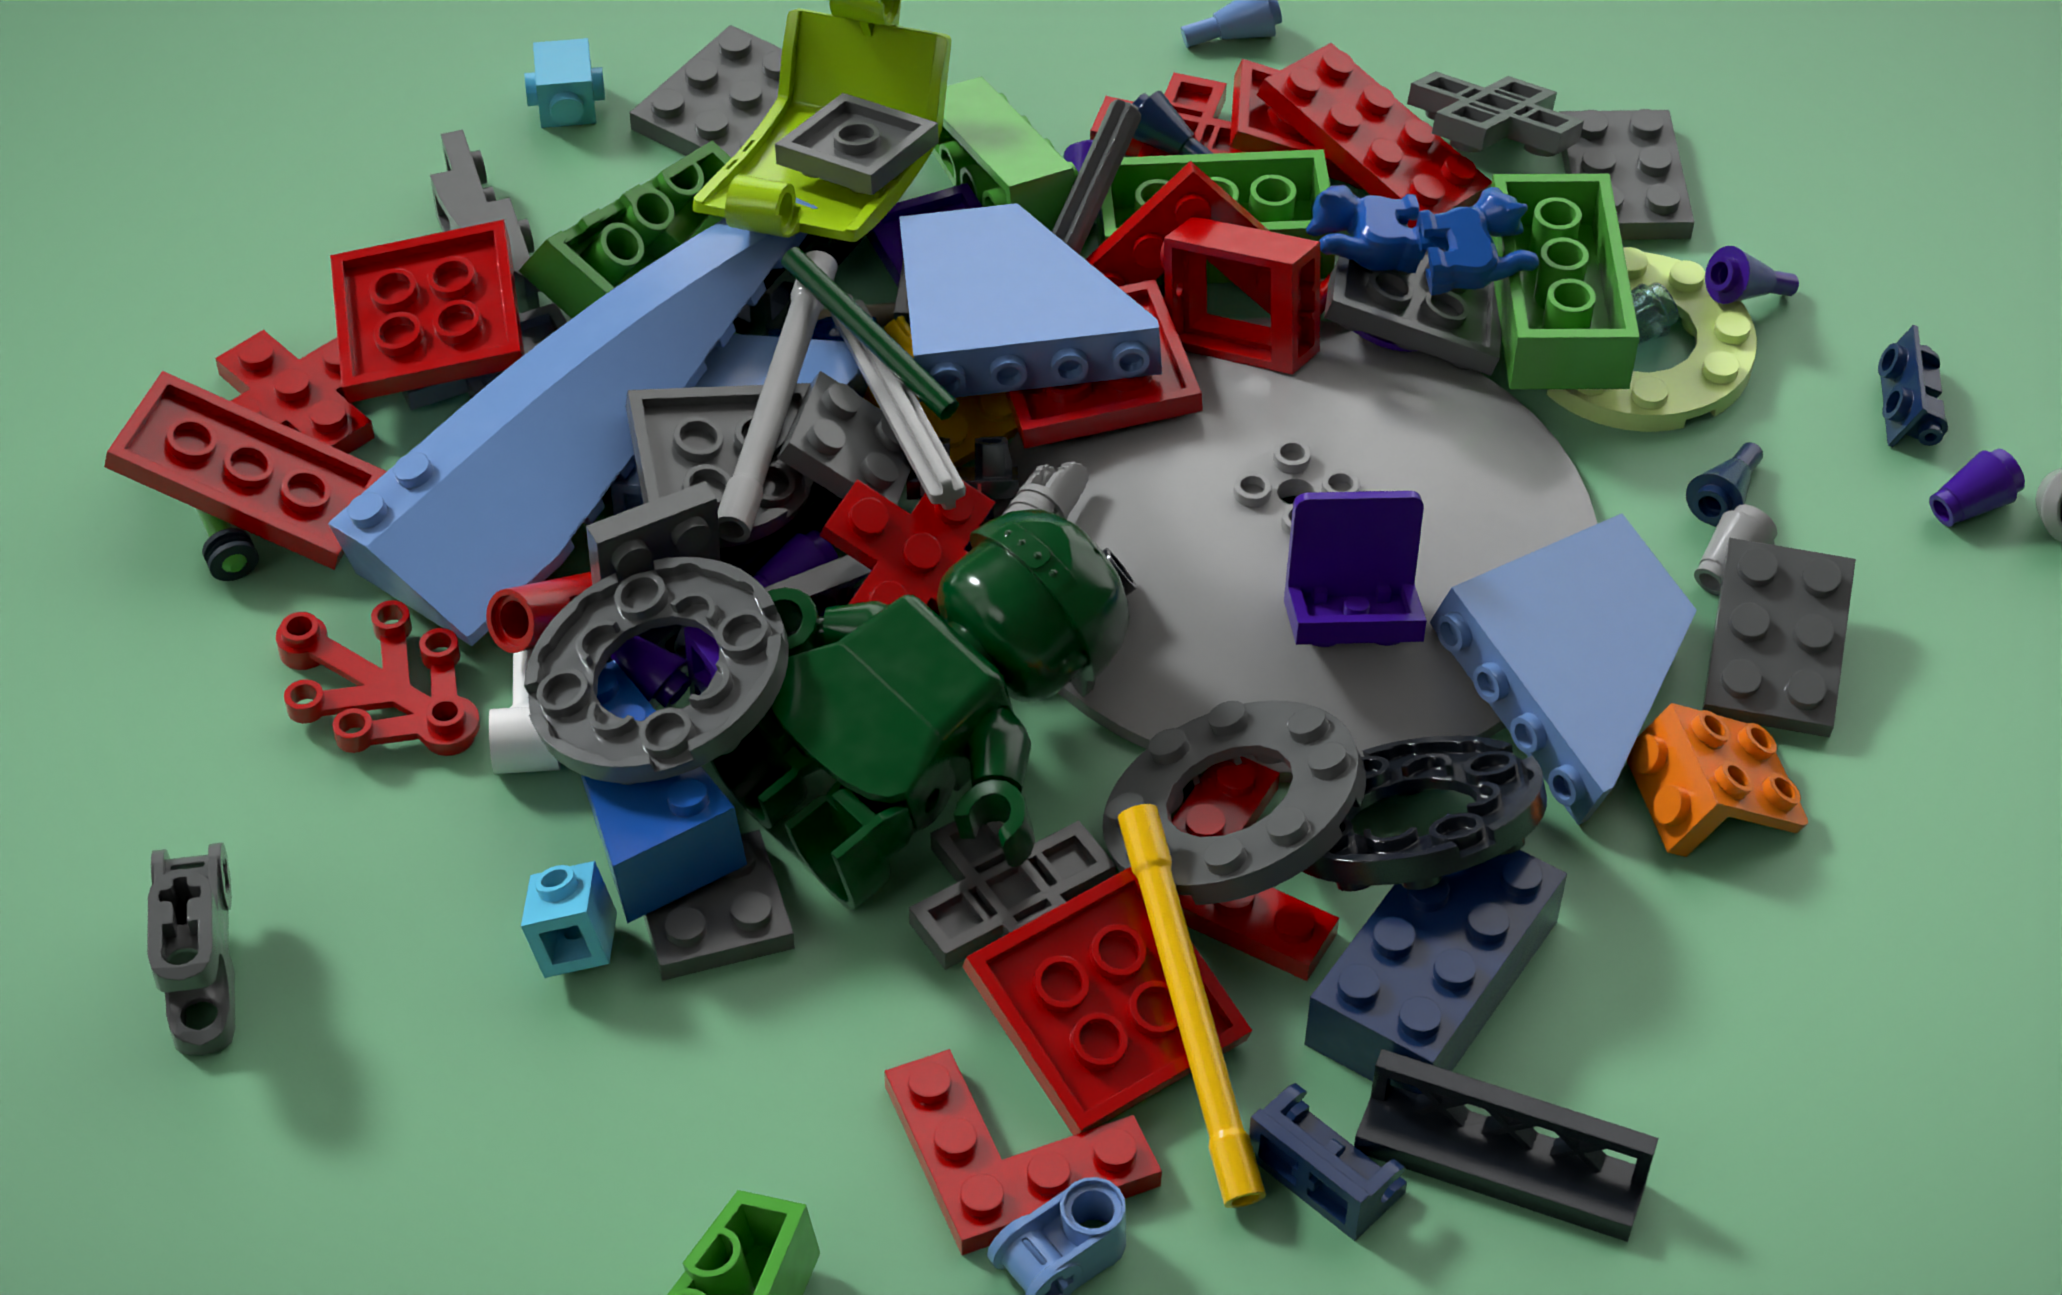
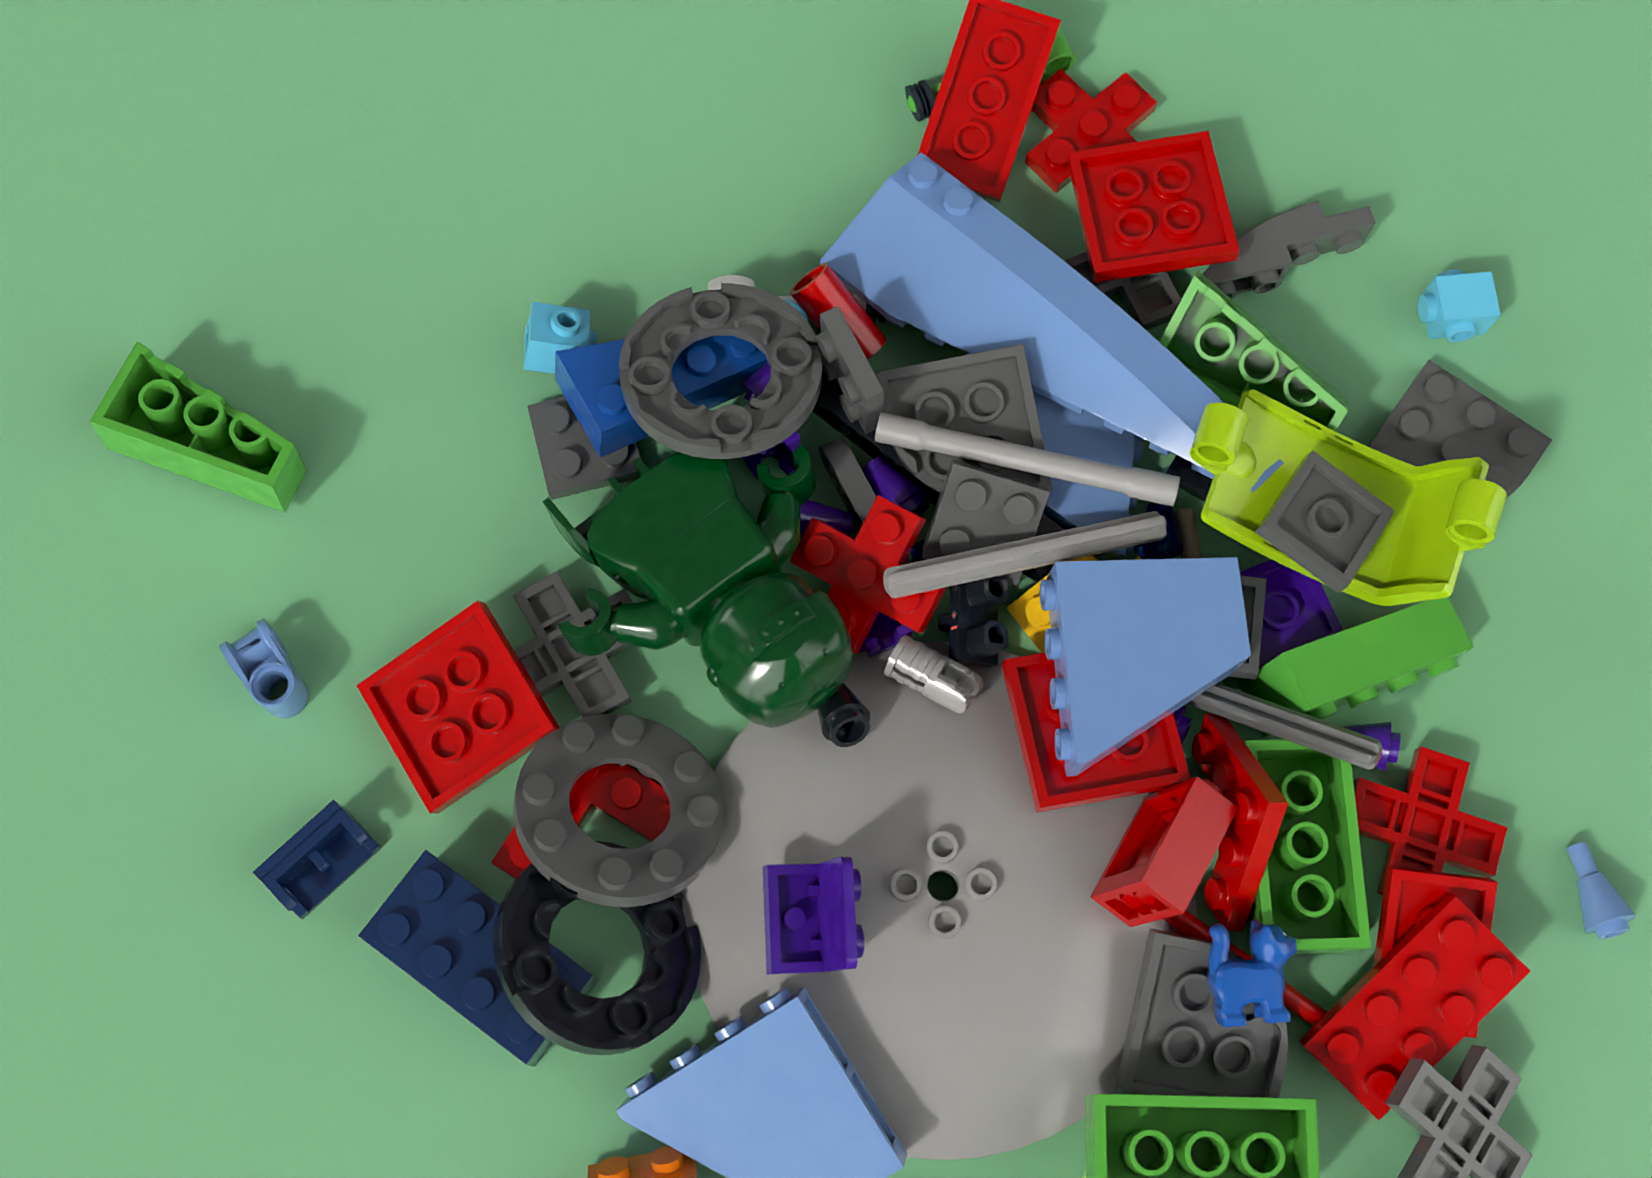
camera: 90 degrees right, 25 degrees up
dark grey piece [147,842,235,1055] -> none
red plant [276,600,480,756] -> none
dark green bar [781,247,959,420] -> none
red plate [884,1049,1162,1256] -> none
yellow piece [1117,804,1266,1208] -> none
dark blue cone [1132,91,1214,155] -> none
black fence [1354,1049,1659,1242] -> none
blue animal [1416,187,1539,295] -> none

